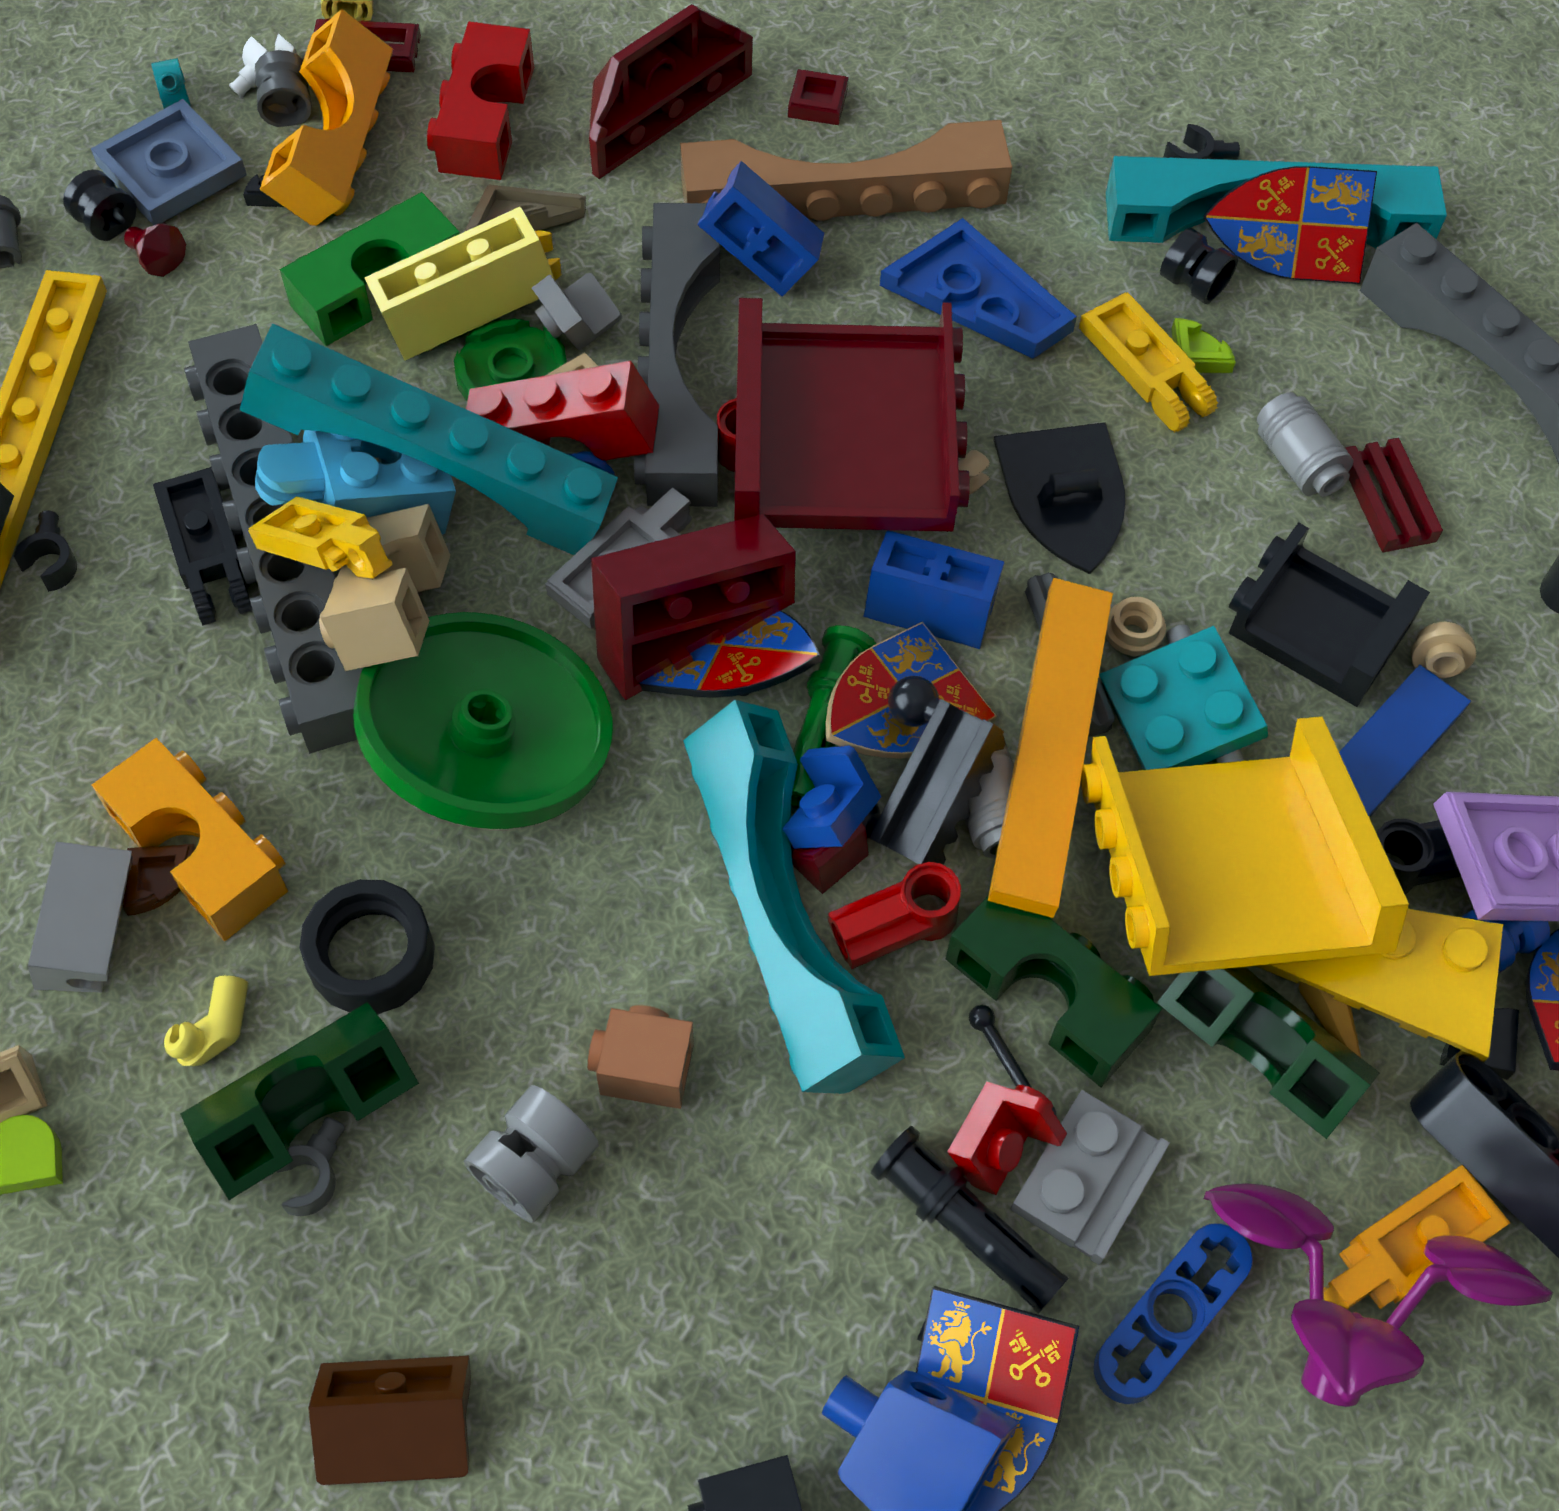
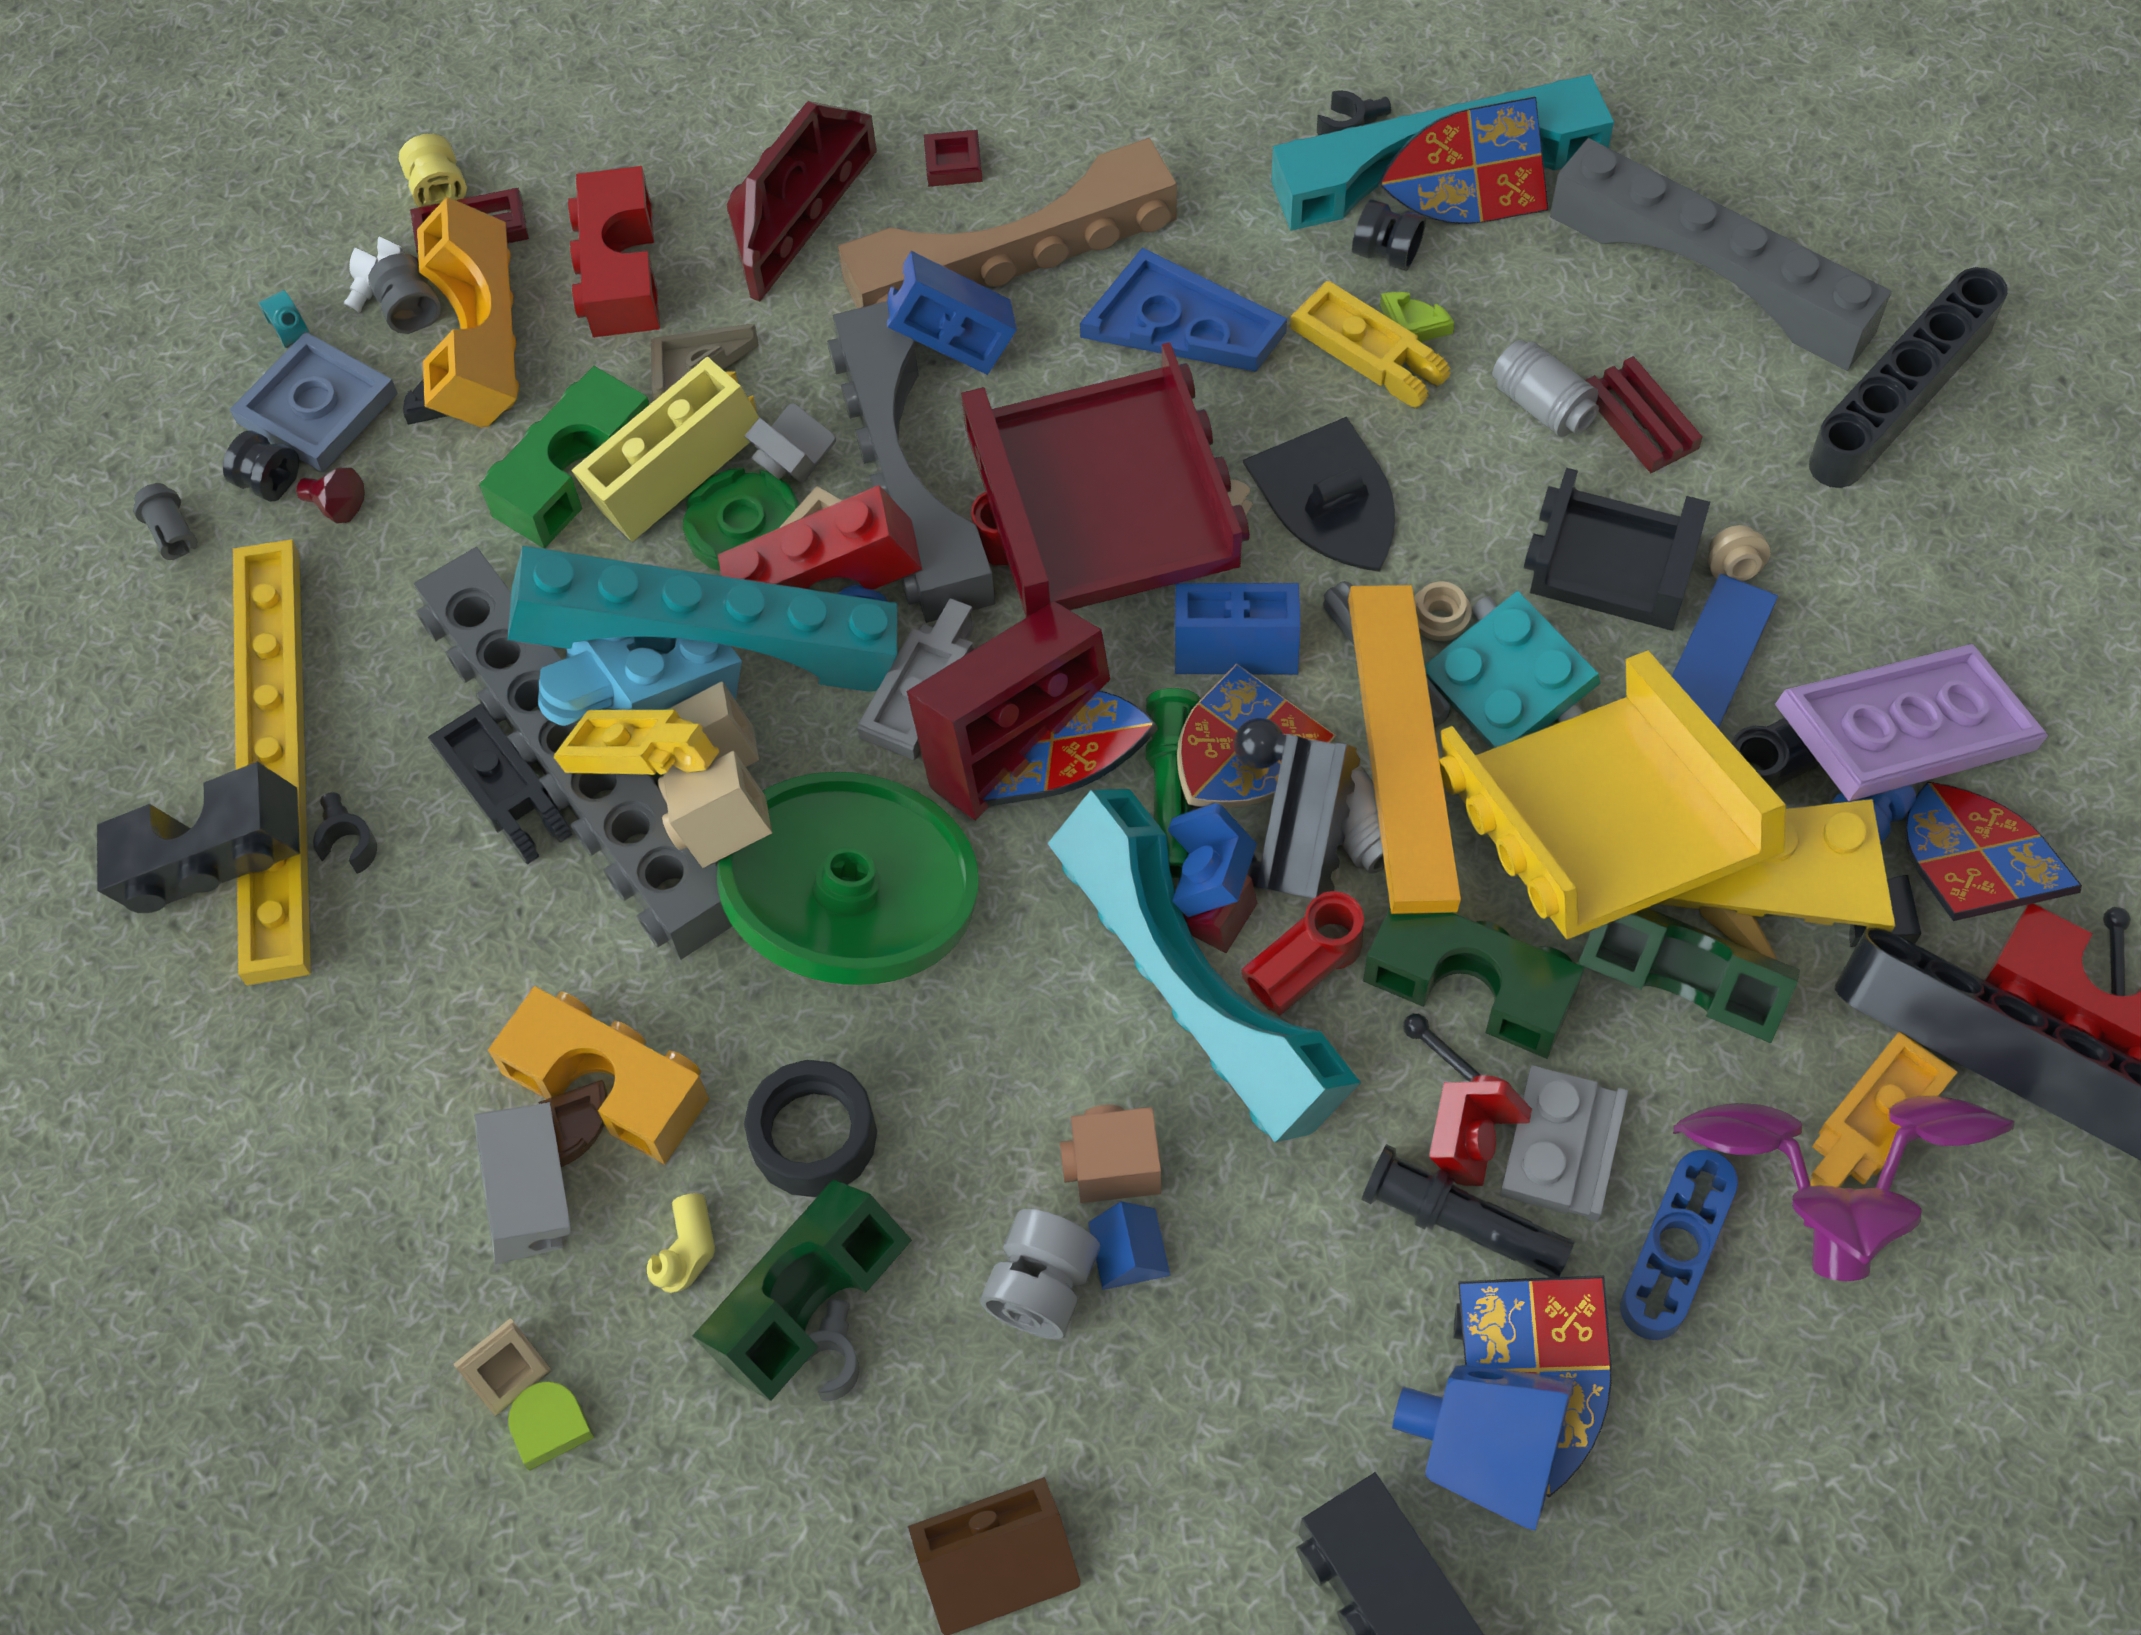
camera: 10 degrees left, 0 degrees up
none -> blue slope [1088,1201,1170,1290]

